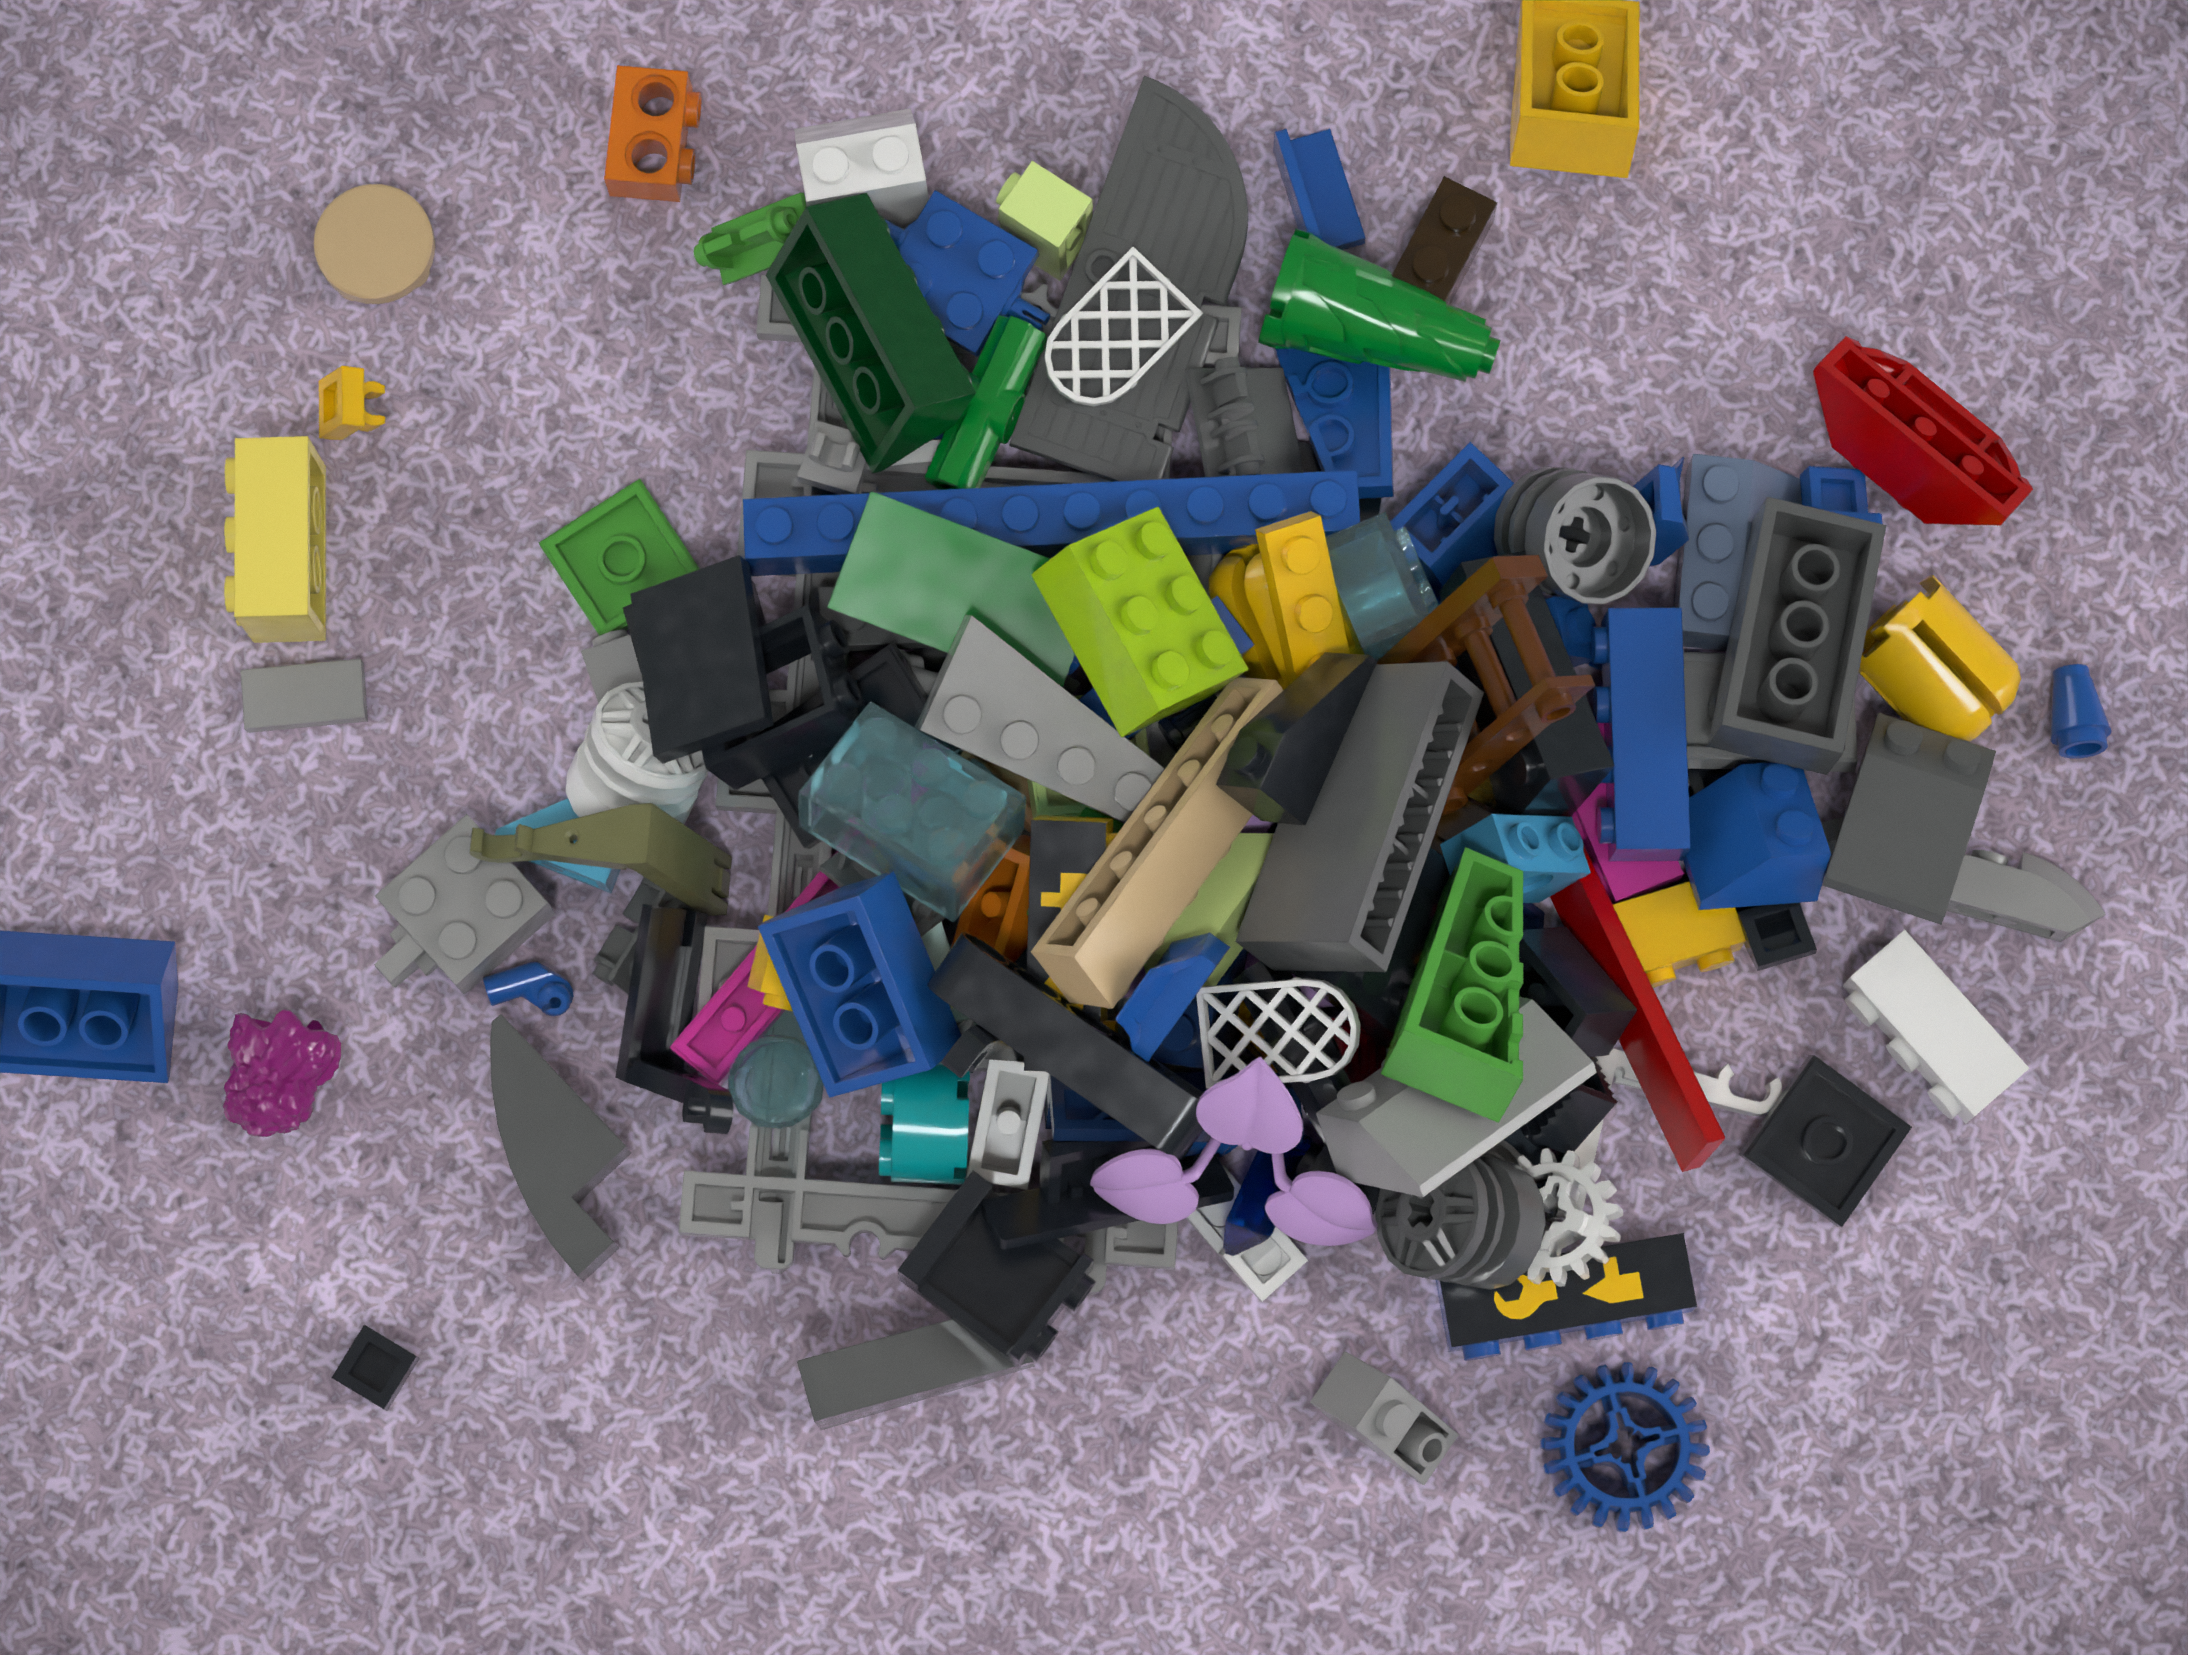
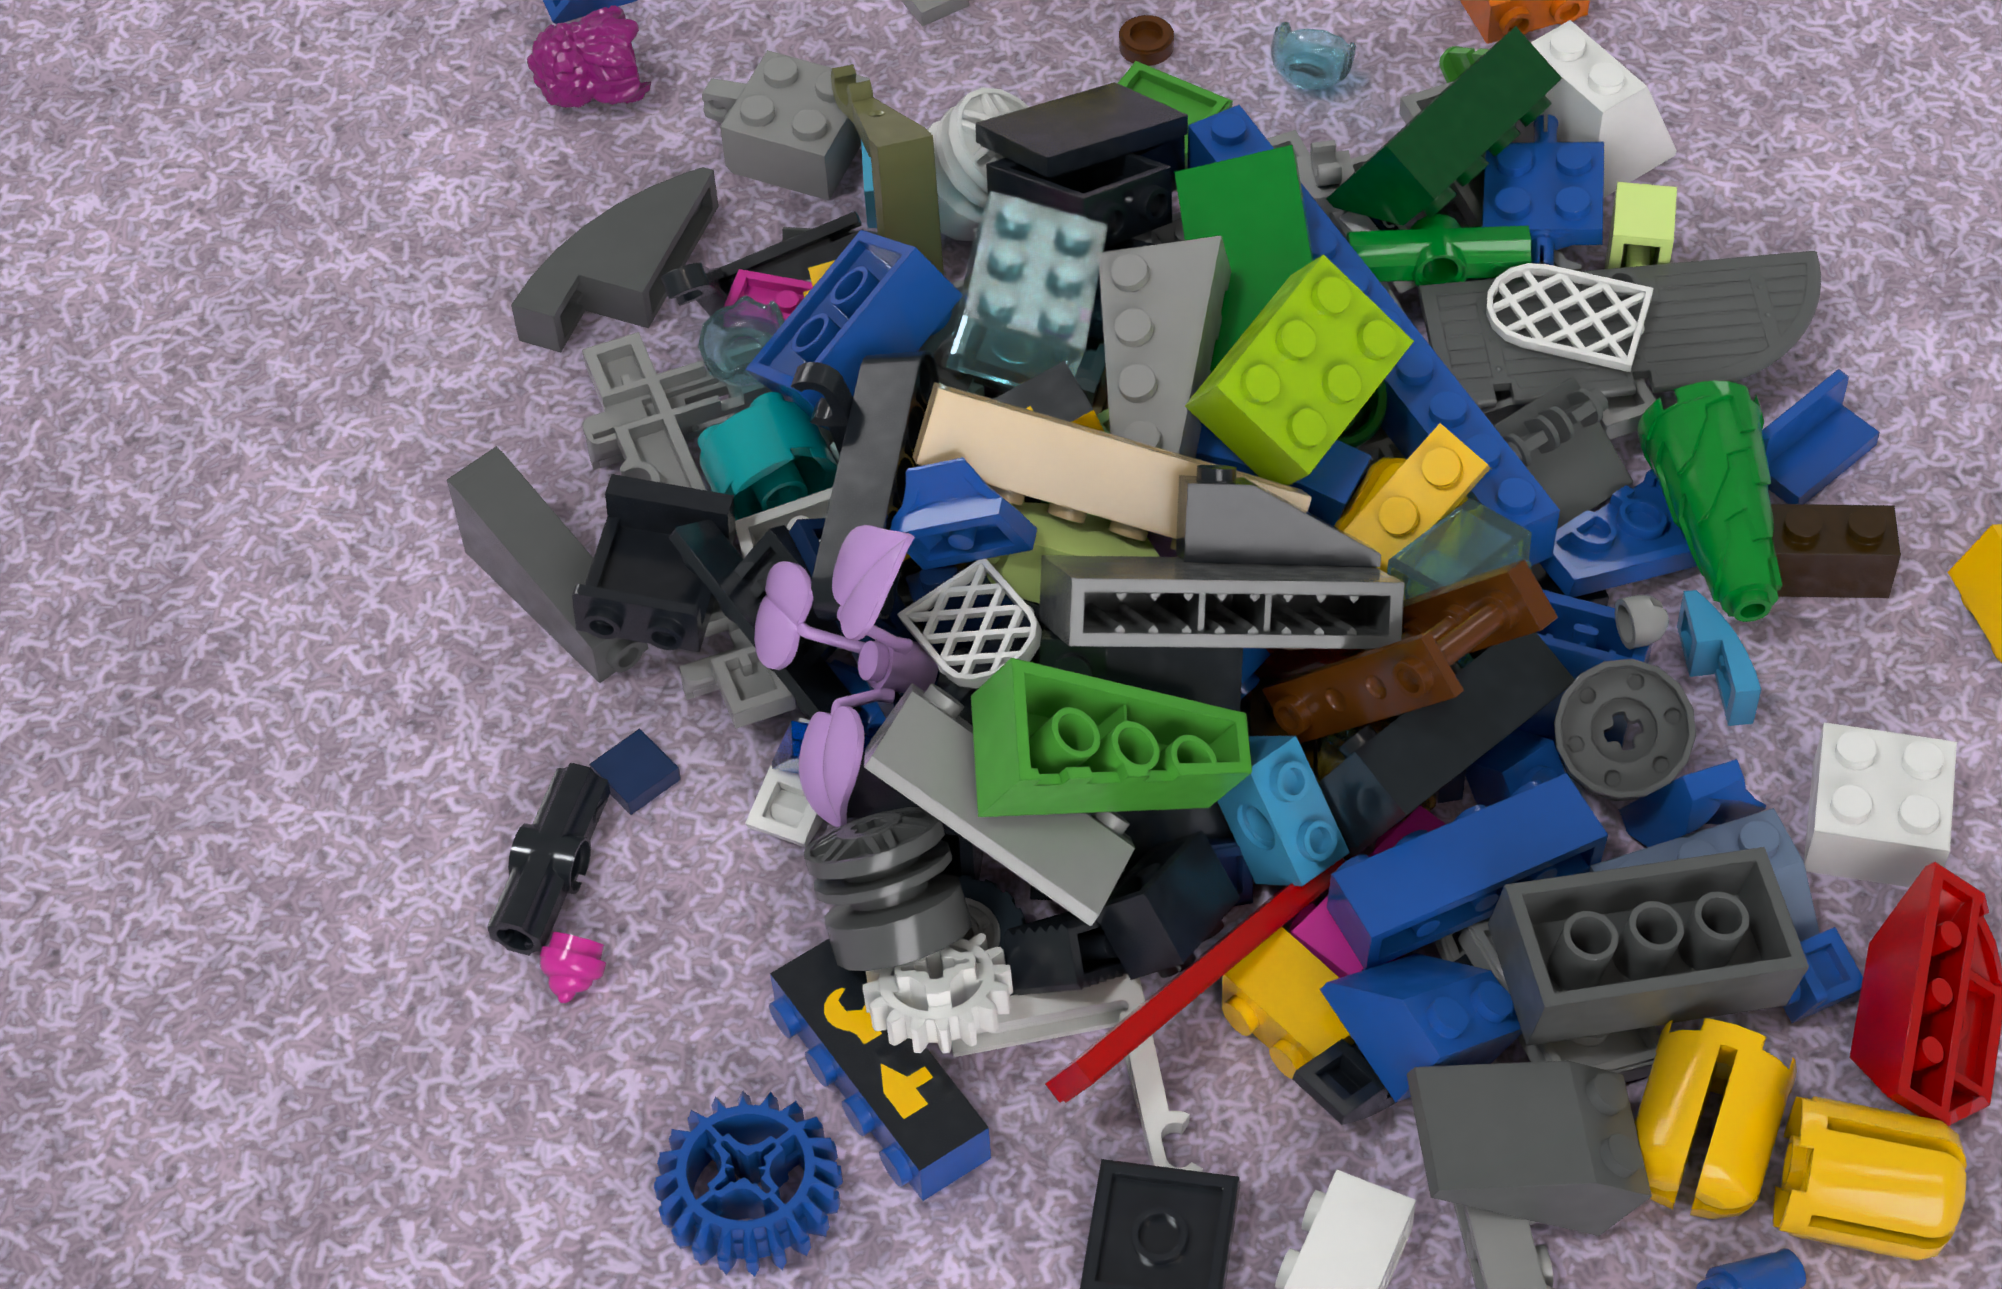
camera: 65 degrees right, 25 degrees down
black plate [331,1325,420,1411] -> none
blue arm [483,962,574,1016] -> none
light grey slope [1310,1351,1459,1485] -> none
none -> black piece [487,763,611,956]
none -> dark pink plate [539,932,606,1003]
none -> dark blue tile [589,728,681,815]
none -> reddish brown tile [1119,15,1174,66]
none -> clear light blue hair [1271,22,1356,90]
none -> light grey hinge [1615,595,1669,649]
none -> dark azure slope [1677,590,1762,726]
none -> yellow cylinder [1773,1096,1967,1261]
none -> white brick [1804,722,1957,887]

